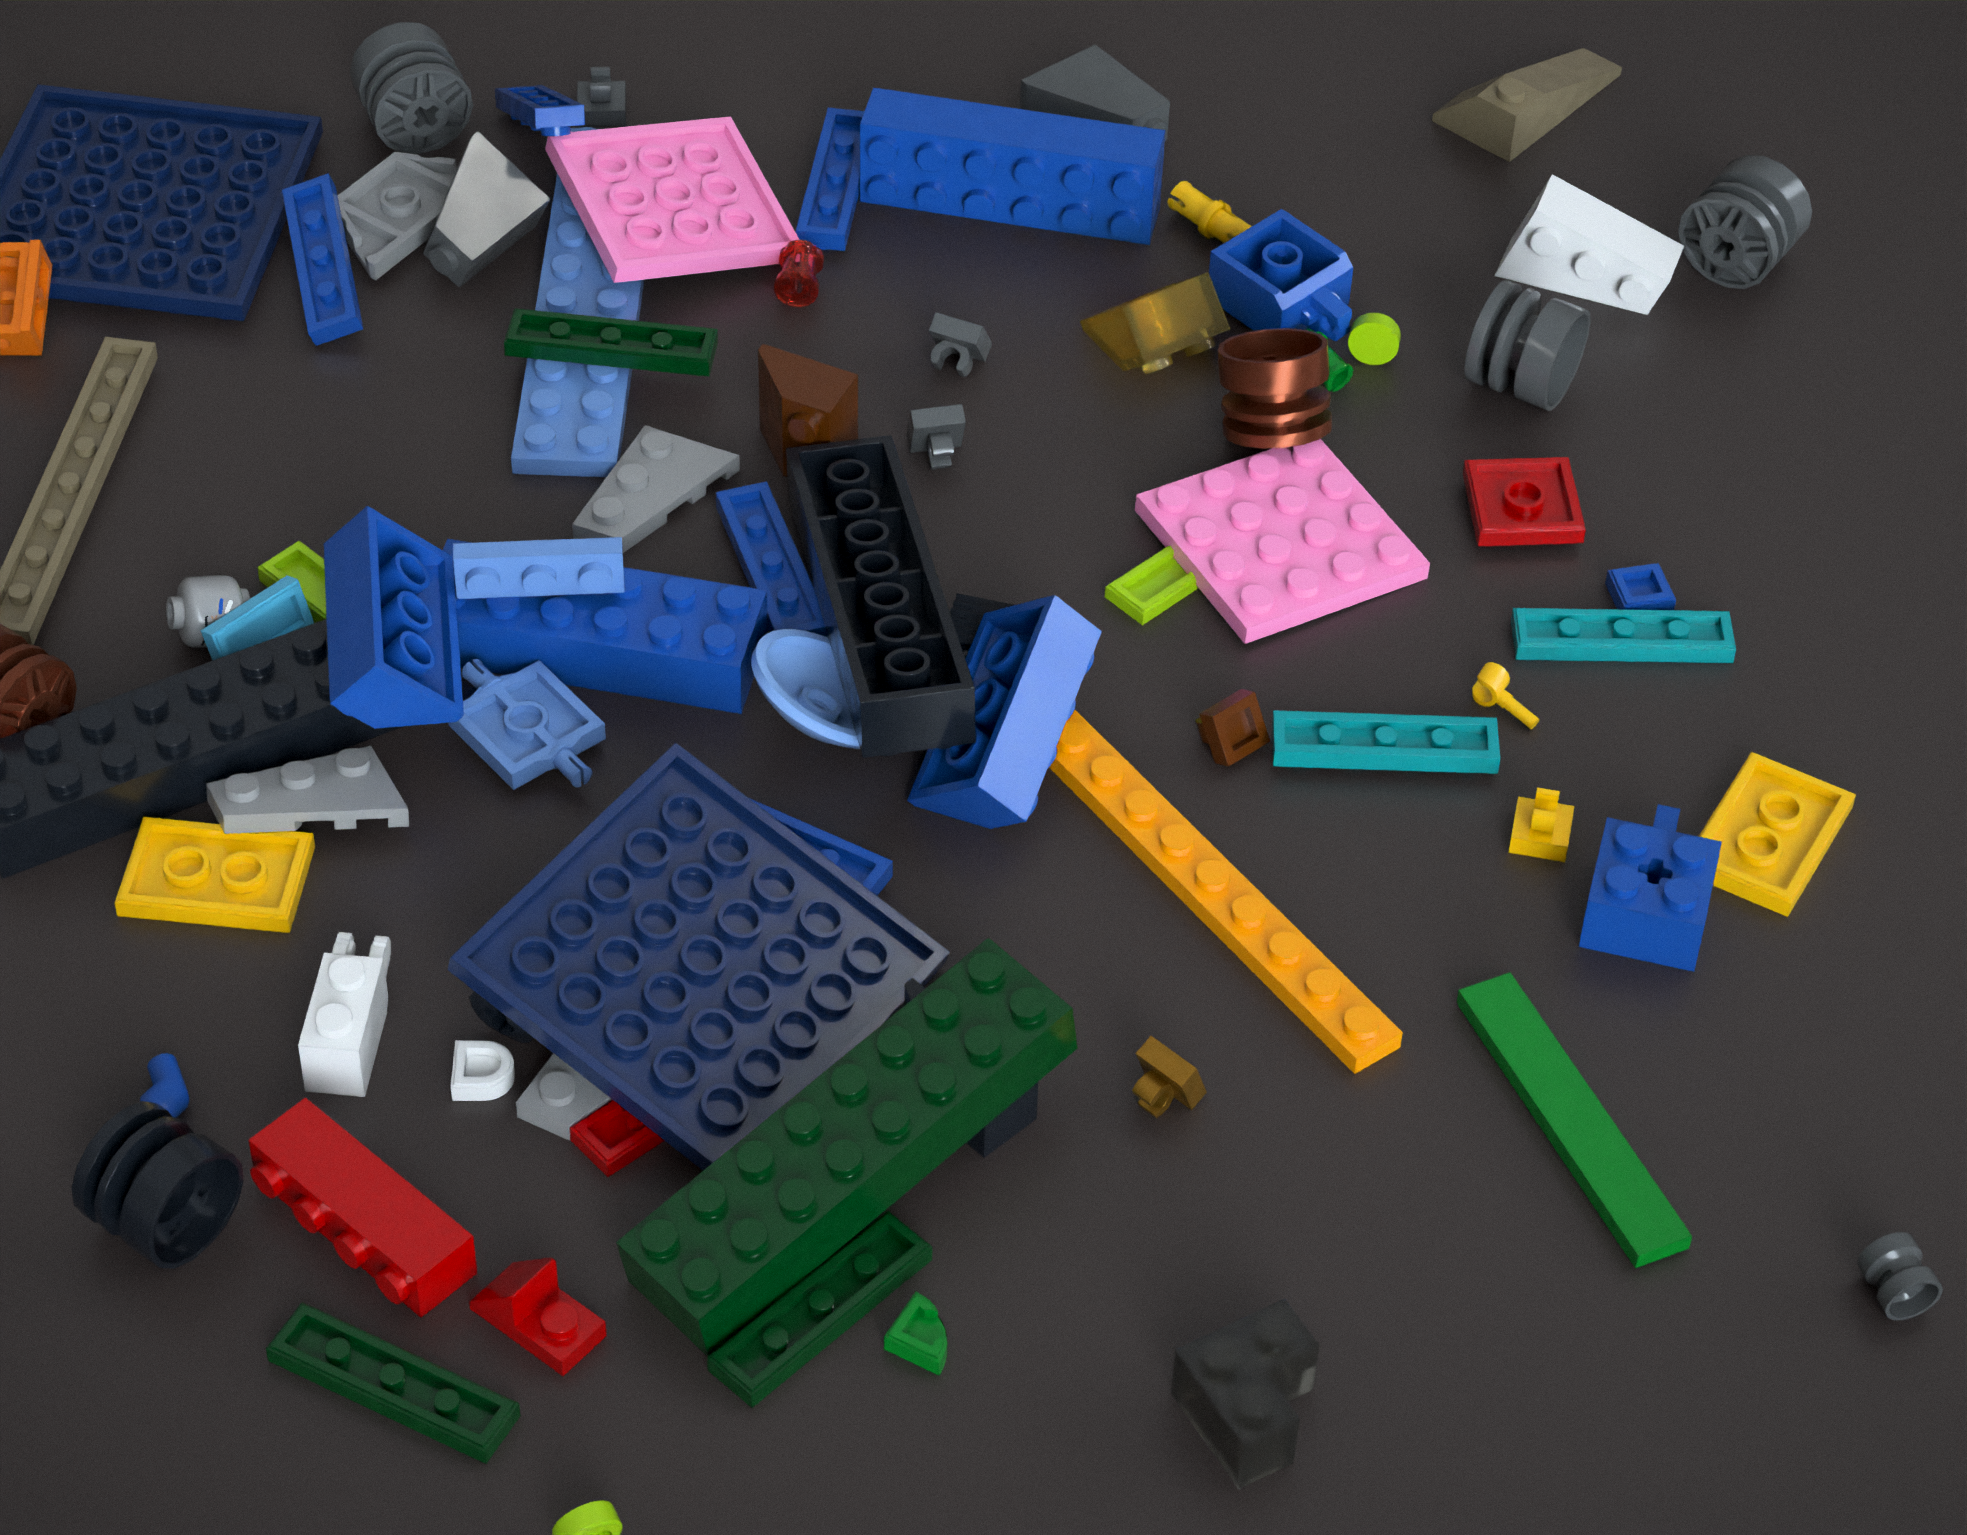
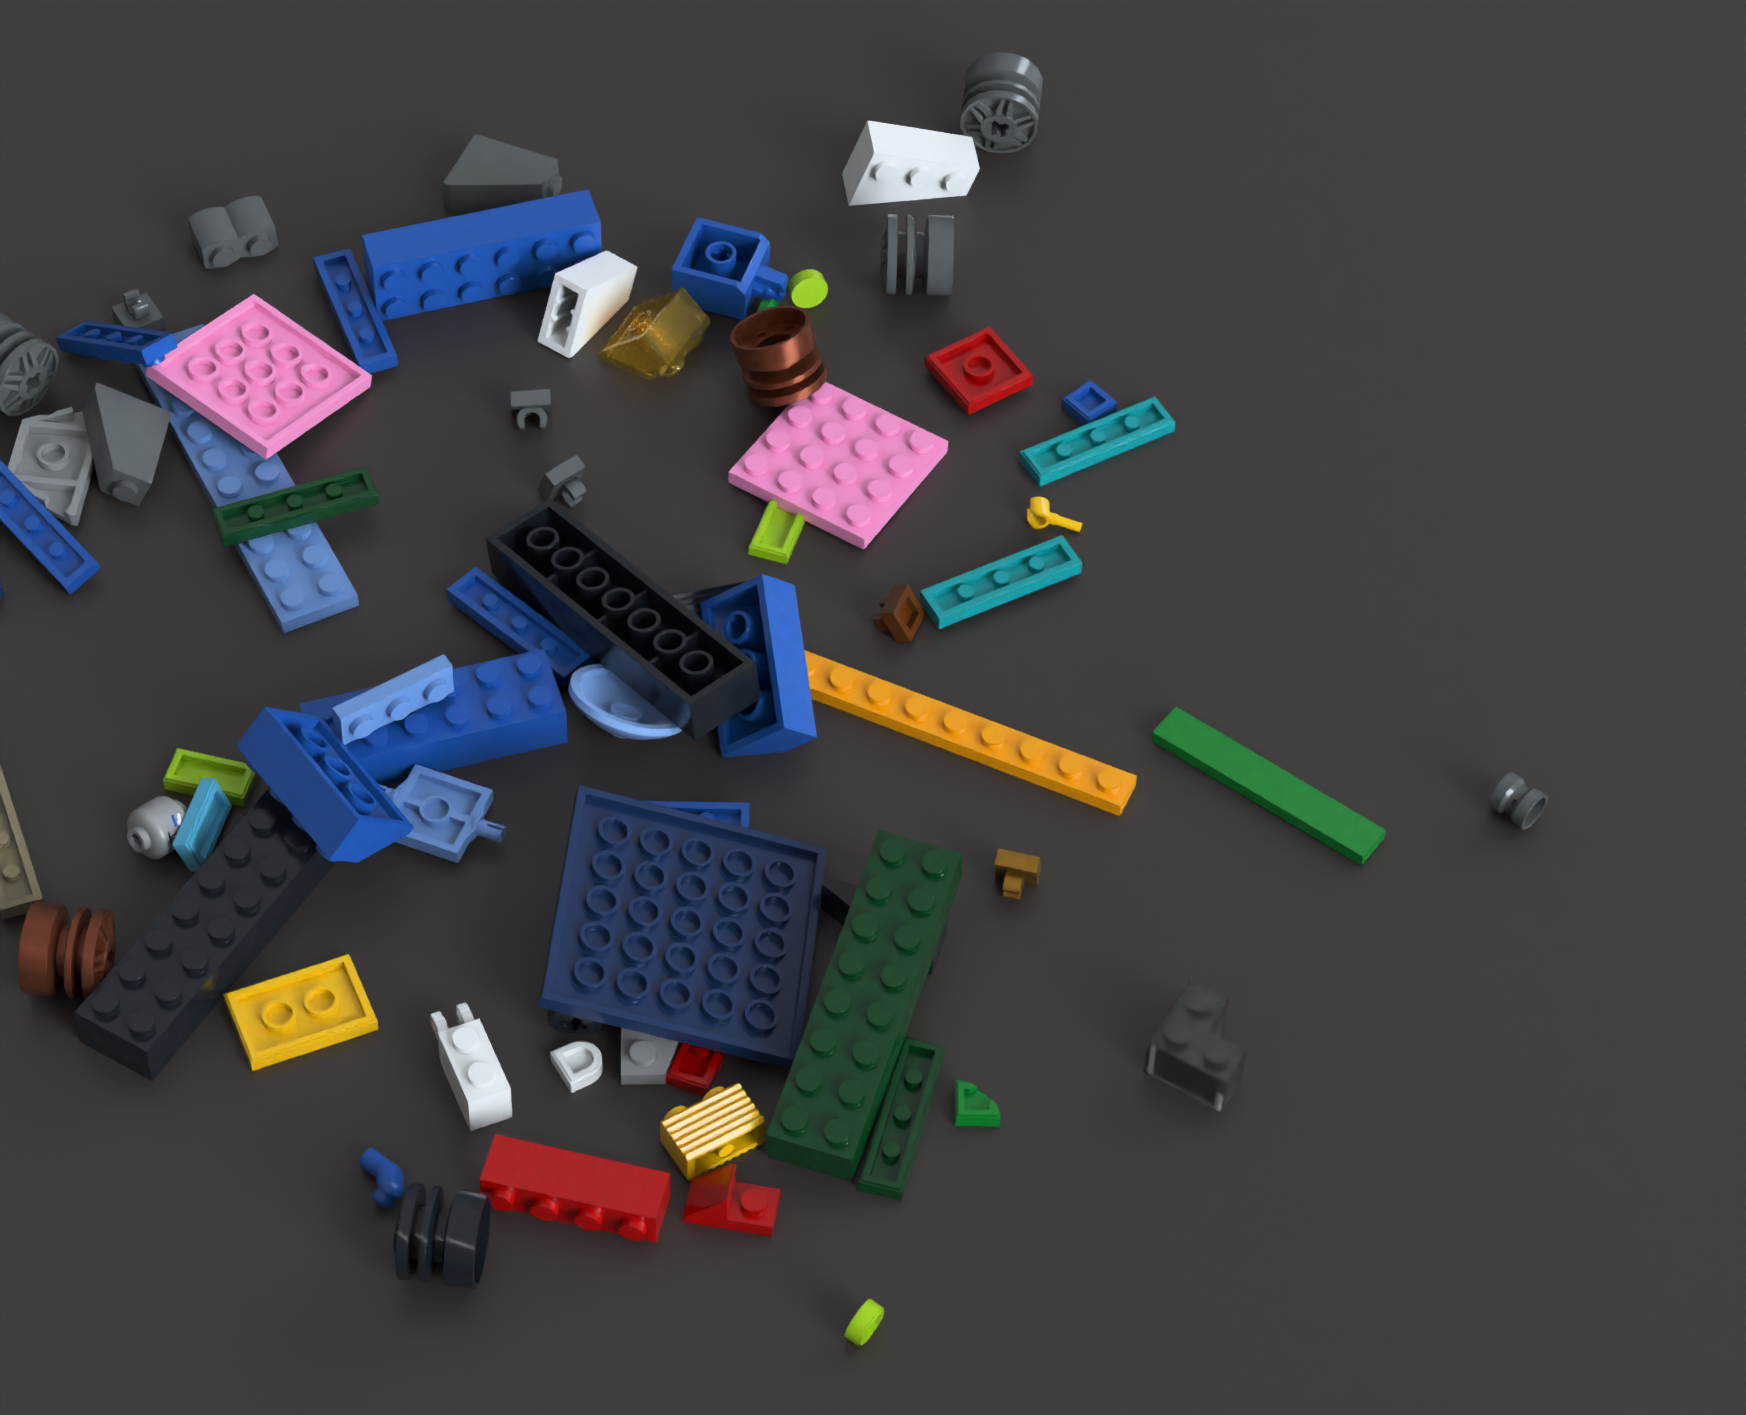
camera: 30 degrees left, 5 degrees up
light grey wing [206,746,409,834] -> none
dark green tile [266,1302,521,1464] -> none
light grey wing [572,425,740,553] -> none
reddish brown slope [758,344,858,477] -> none
clear red bush [774,240,824,307] -> none
yellow pin [1167,181,1252,243] -> none
dark tan wedge [1432,48,1622,162] -> none
yellow tile [1508,787,1574,862] -> none
blue hinge [1579,804,1722,972] -> none
yellow tile [1698,752,1856,917] -> none
none -> dark grey brick [188,196,278,269]
none -> white slope [537,250,638,358]
none -> yellow brick [660,1083,765,1181]

